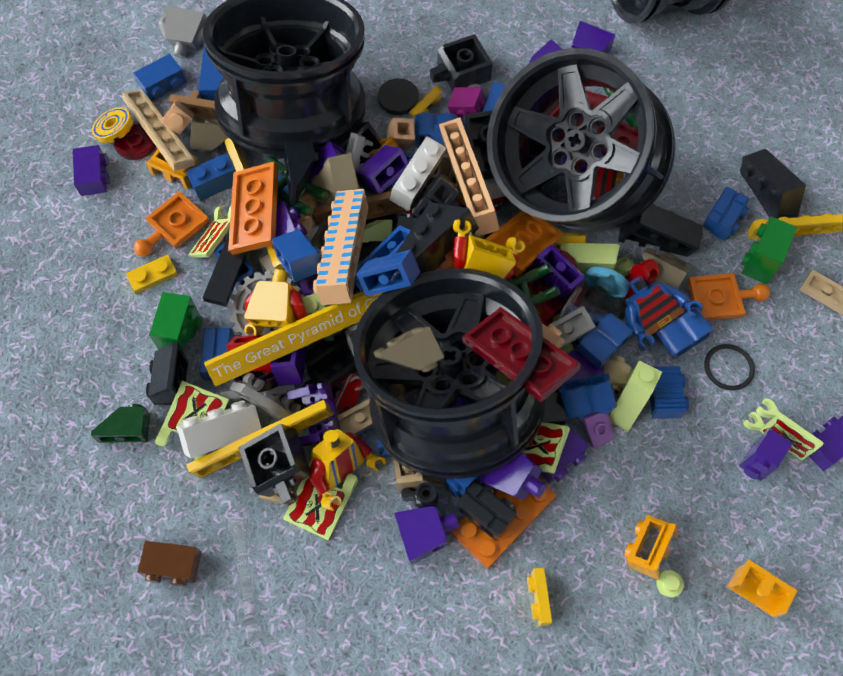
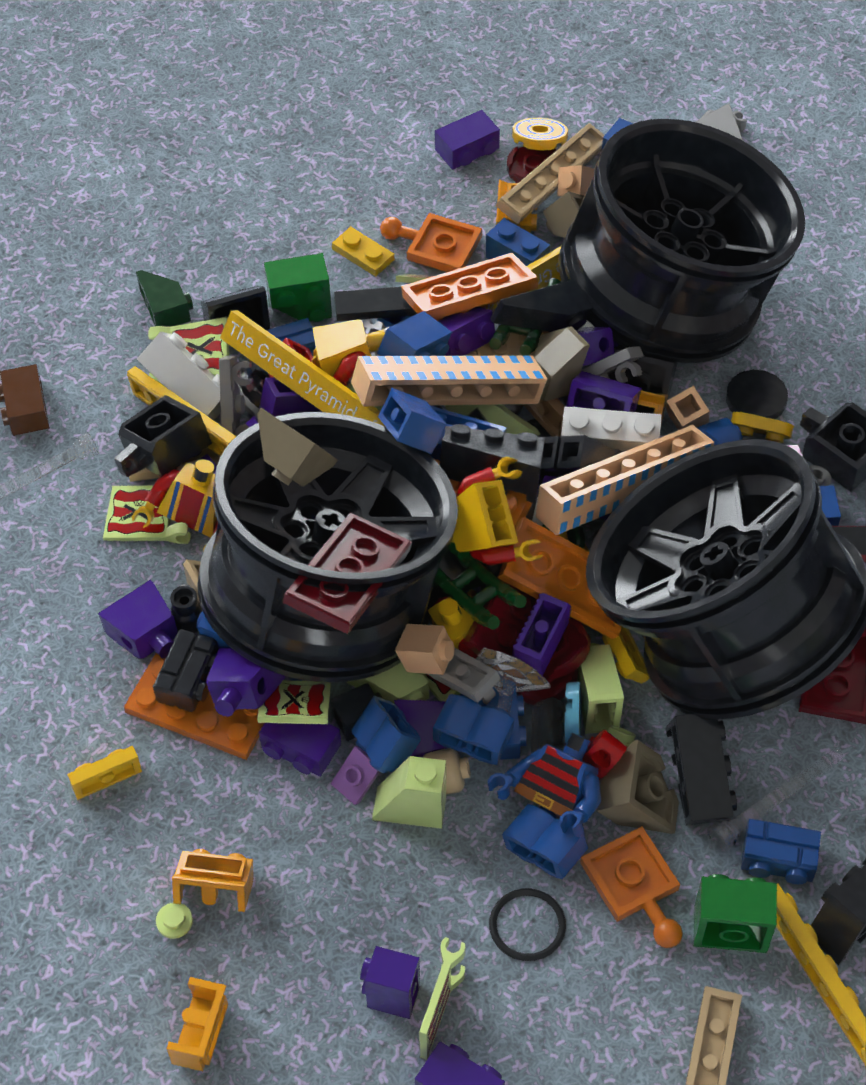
camera: 70 degrees right, 10 degrees down
blue brick [649,366,689,419] -> none

